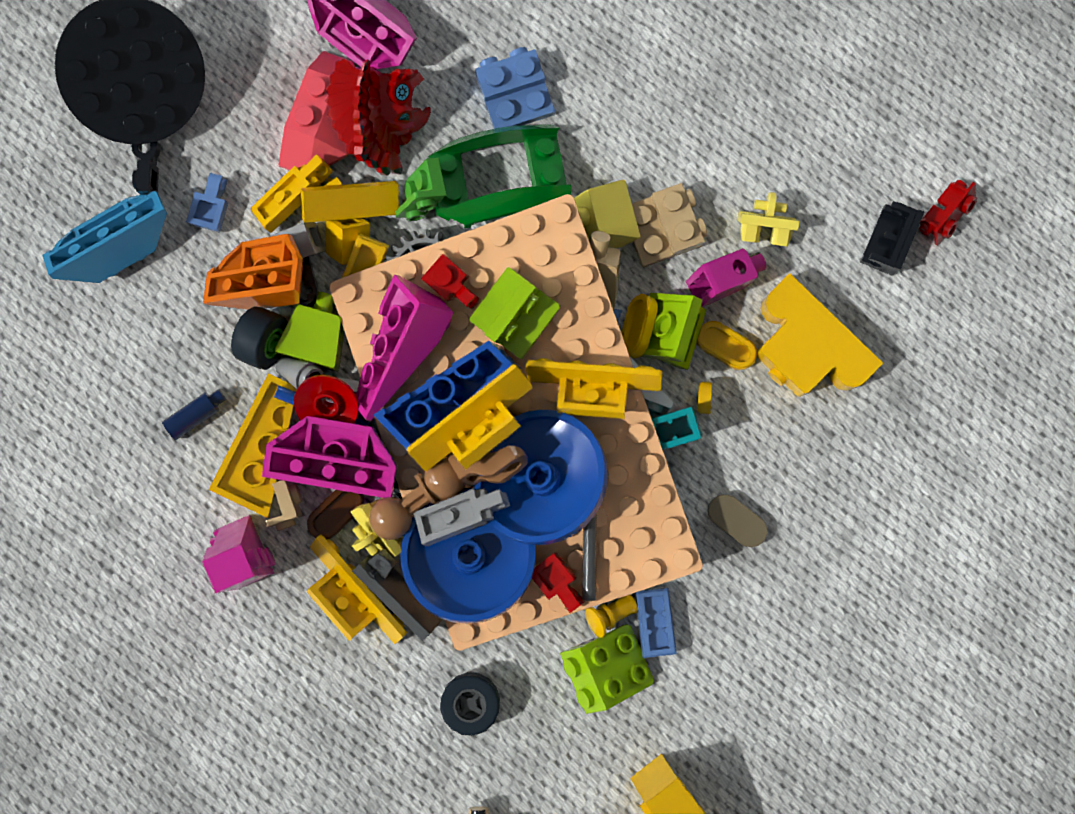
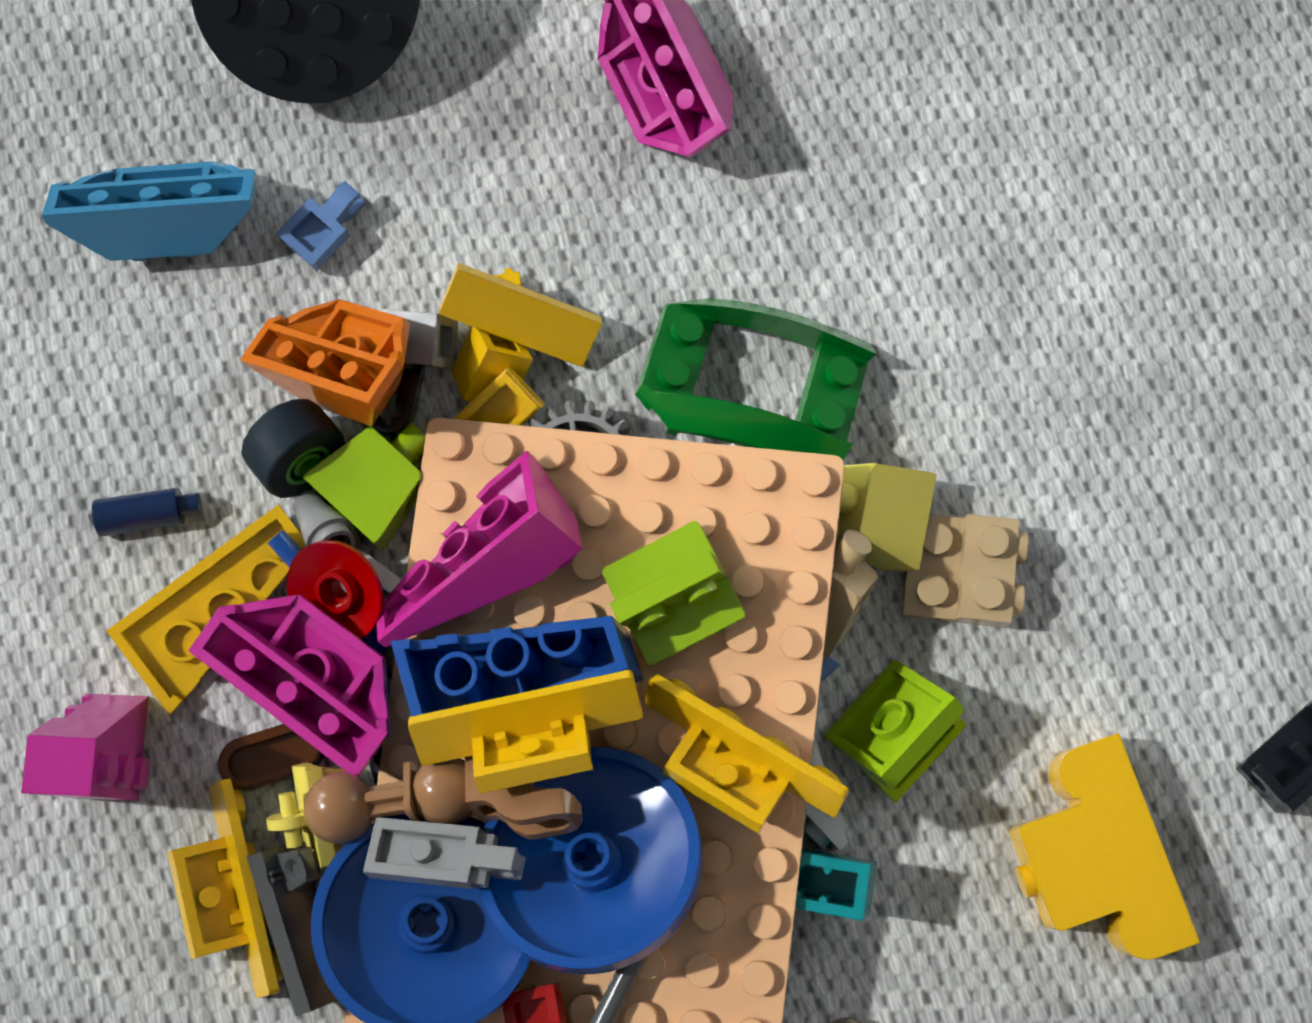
camera: 30 degrees right, 5 degrees down
black plate [131,141,161,195] -> none
yellow hinge [250,154,333,233] -> none
tan bracket [264,480,303,531] -> none
coral wedge [278,51,355,170] -> none
red piece [325,58,431,176] -> none
bright green bracket [395,158,446,221] -> none
red plate [421,253,481,309] -> none
medium blue plate [475,47,555,129] -> none
yellow tile [621,294,658,358] -> none
dark pink torso [685,248,766,307] -> none
yellow tile [697,321,757,370] -> none
yellow tile [697,382,712,414] -> none
light yellow hips [737,192,800,247] -> none

